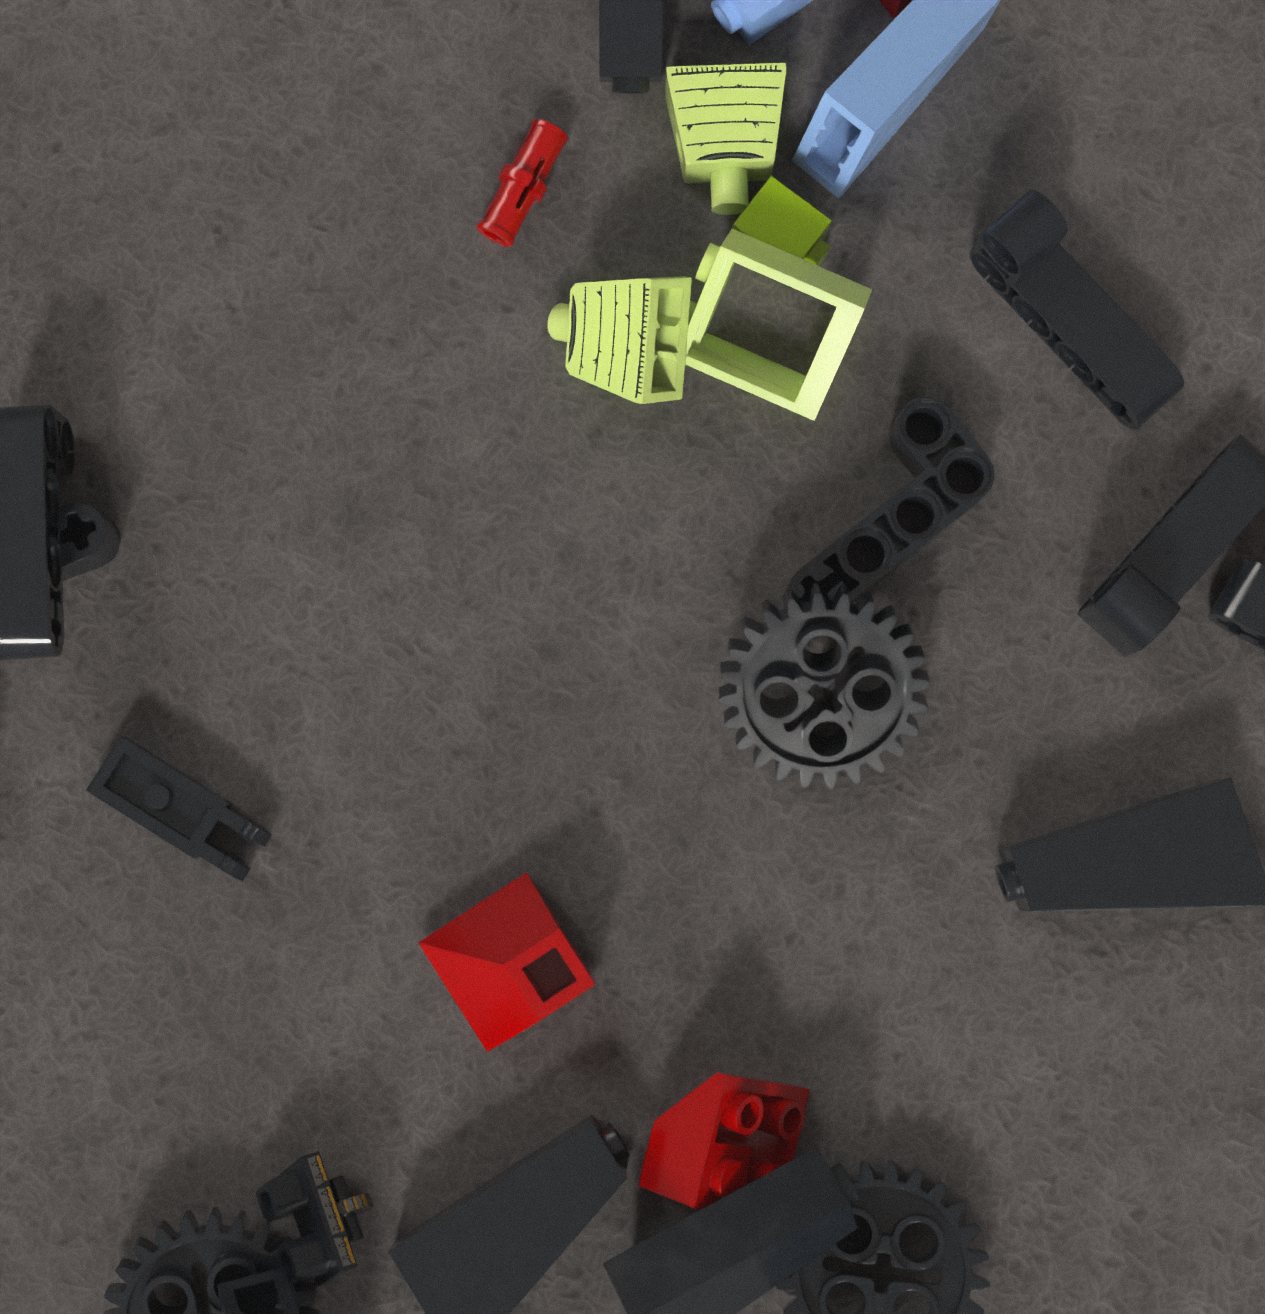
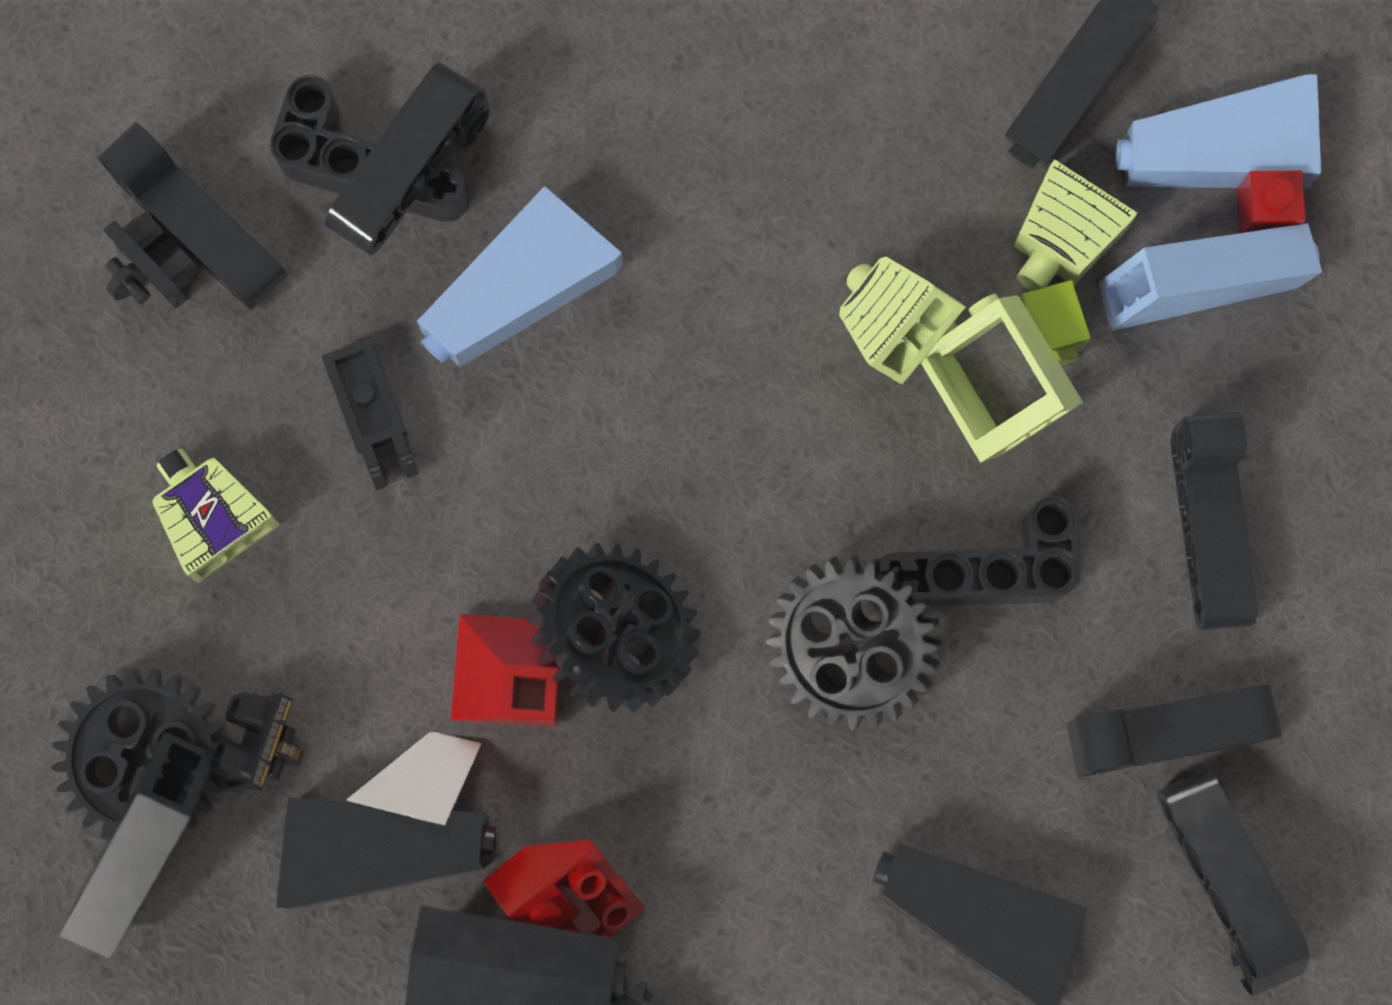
camera: 40 degrees right, 5 degrees down
red pin [476,119,569,247] -> none
none -> torso [152,449,280,583]
none -> white sticker [347,732,481,825]
none -> light blue slope [417,186,623,367]
none -> black gear [528,543,701,712]

